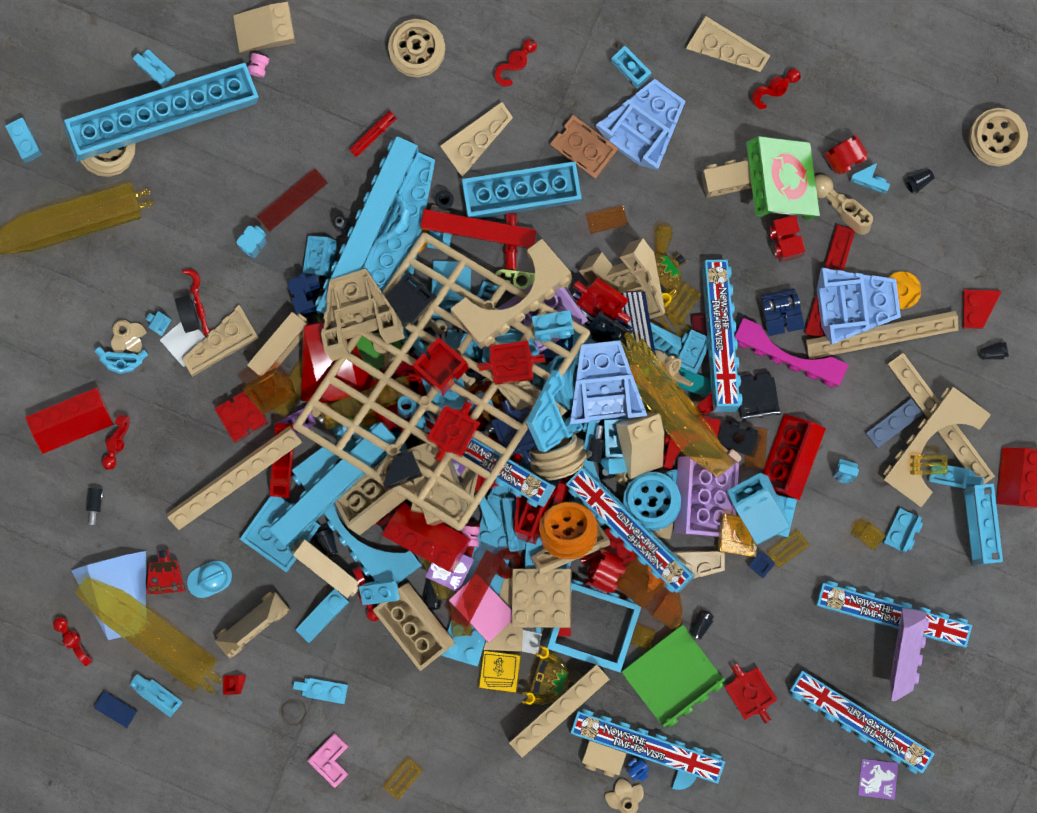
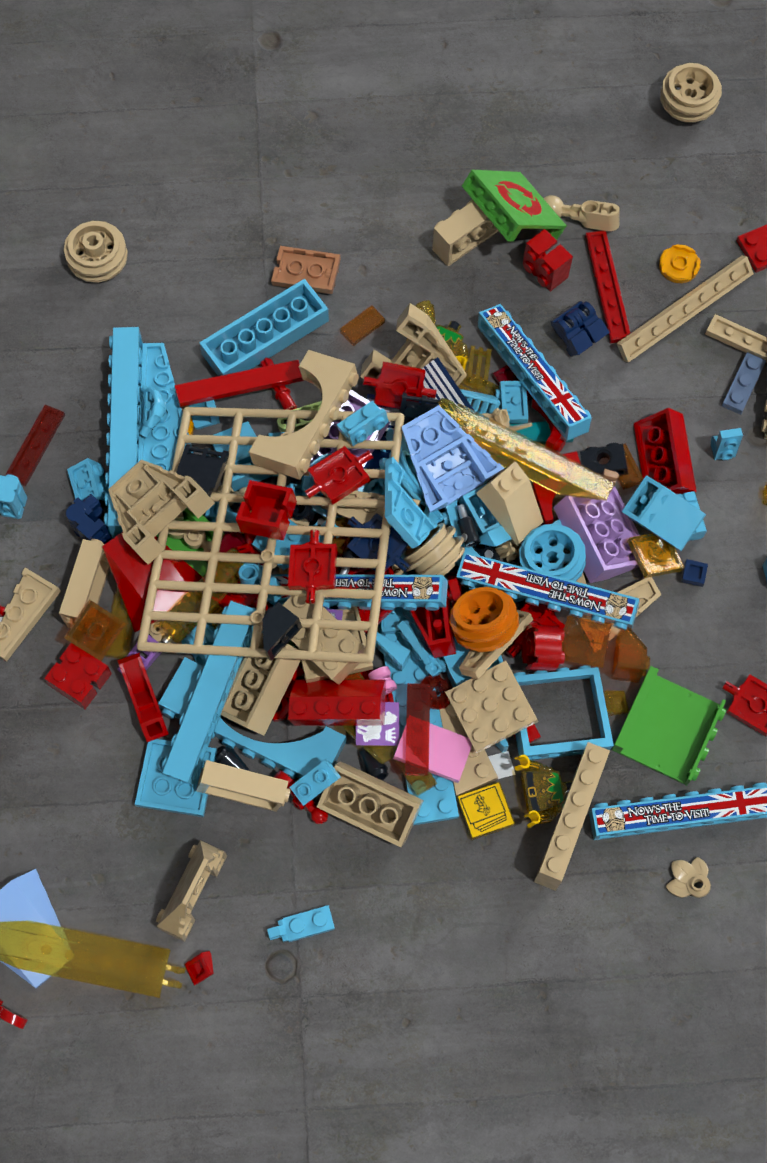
camera: 25 degrees left, 15 degrees down
dark blue tile [94,691,138,728] -> none
medium azure hinge [130,674,183,718] -> none
torso [147,550,186,595] -> none
tan plate [167,426,302,530] -> none
medium azure piece [187,561,232,598] -> none
medium azure slope [296,589,350,643] -> none
bright pink tile [308,733,348,788] -> none
black piece [333,215,349,233] -> none
red axle [349,110,397,157] -> none
clear yellow tile [384,758,423,800] -> none
black cone [435,190,454,209] -> none
tan wing [440,102,513,177] -> none
red piece [495,39,537,87] -> none
tan brick [582,740,626,778] -> none
light blue wedge [596,79,685,170] -> none
medium azure brick [611,46,651,89] -> none
blue gear [626,758,650,782] -> none
medium azure tile [672,770,696,790] -> none
tan wing [686,16,770,72] -> none
black cone [691,609,714,640] -> none
dark pink arch [734,318,849,388] -> none
black plate [738,371,780,421] -> none
red piece [751,68,801,109] -> none
clear yellow tile [767,530,810,568] -> none
light blue wedge [817,268,901,344] -> none
red brick [824,134,868,175] -> none
medium azure slope [850,164,890,194] -> none
black cone [905,169,935,193] -> none

